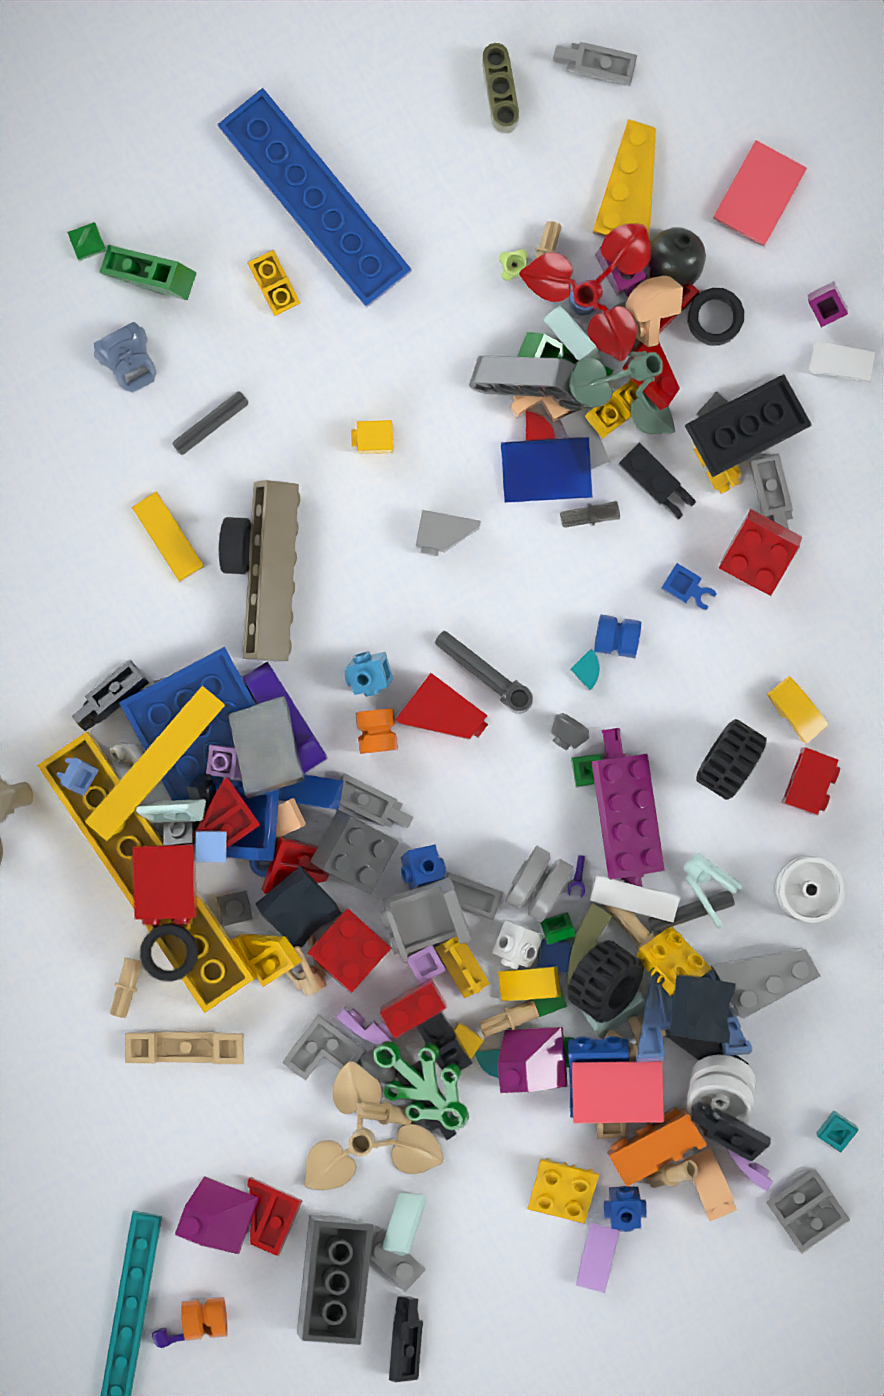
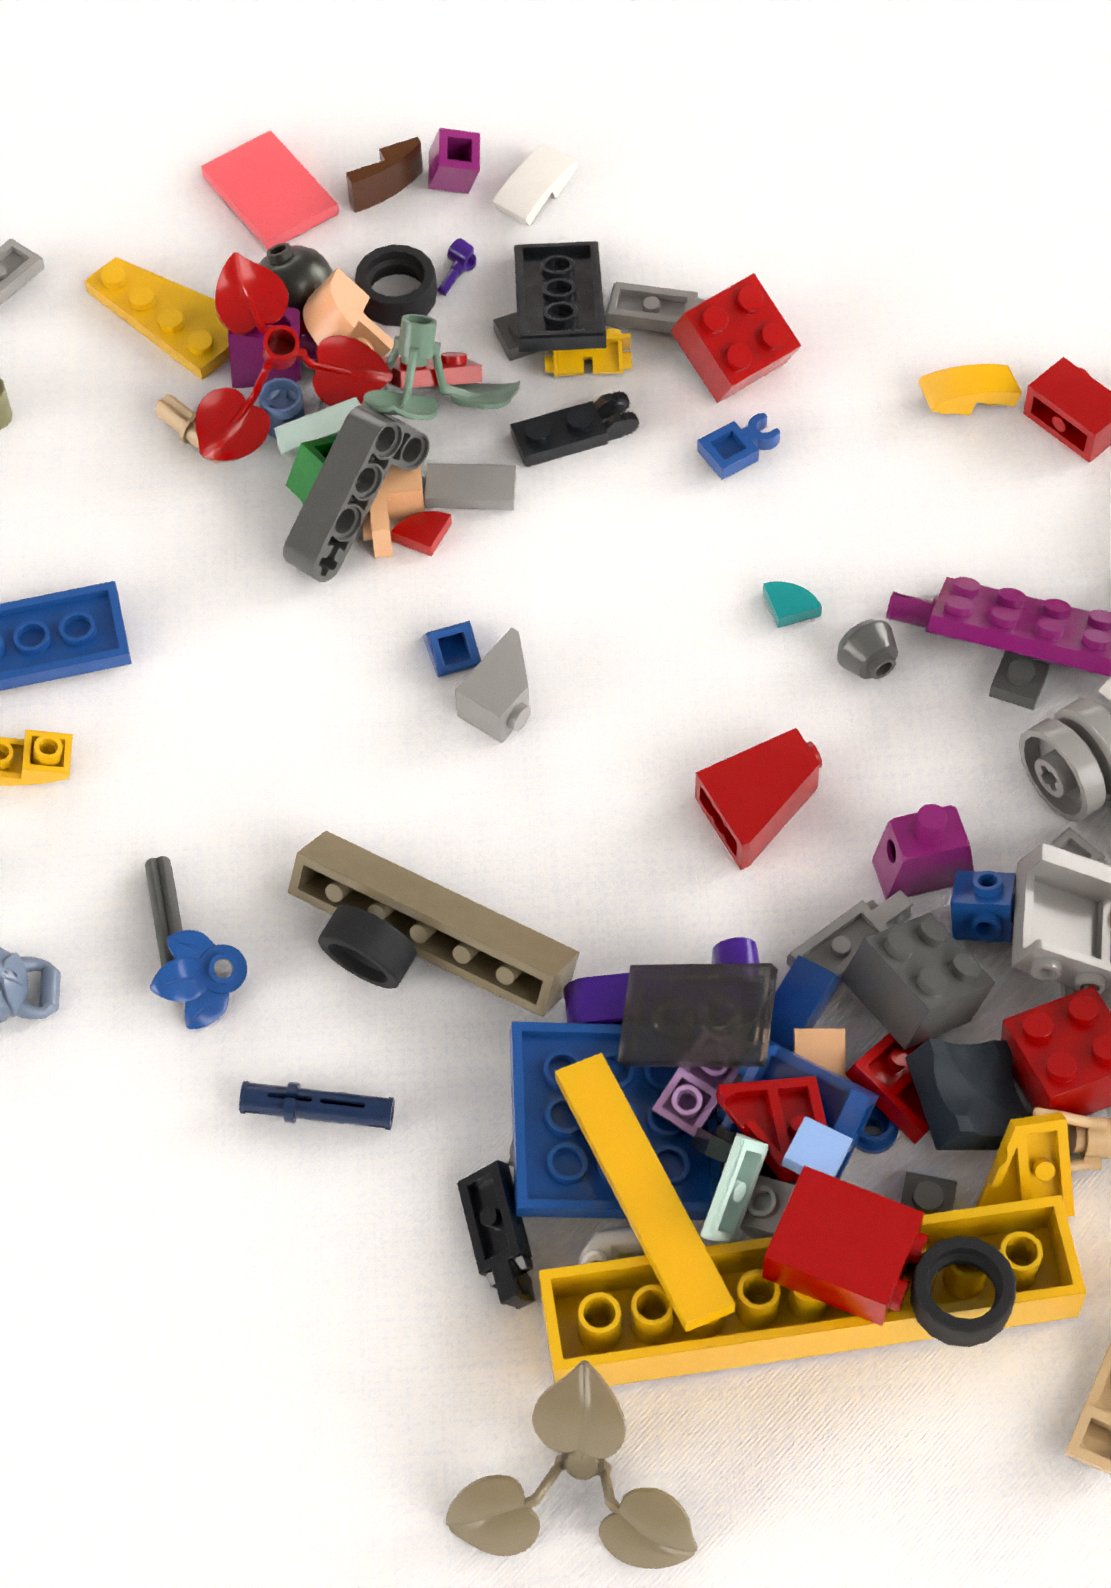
camera: 55 degrees left, 30 degrees down
medium blue tile [57,757,99,796] -> none
tan axle [110,957,142,1018] -> none
yellow tile [132,491,205,582] -> none
dark azure brick [345,651,394,697] -> none
yellow brick [351,420,393,454] -> none
orange wheel [355,708,398,754] -> none
dark grey axle [435,631,533,714] -> none
yellowish green plate [499,249,528,281] -> none
clear blue piece [501,437,593,503] -> none
clear smoke axle [560,501,620,528] -> none
green tile [571,754,602,788] -> none
yellow slope [584,379,639,439] -> none
blue wheel [594,614,642,659] -> none
black tyre [696,719,767,800] -> none
none -> blue plate [150,930,247,1029]
none -> dark blue pin [239,1081,395,1130]
none -> reddish brown slope [346,137,423,213]
none -> blue slope [423,621,481,678]
none -> dark purple hand [437,238,477,296]
none -> magenta torso [872,804,974,900]
none -> dark grey plate [989,651,1050,711]

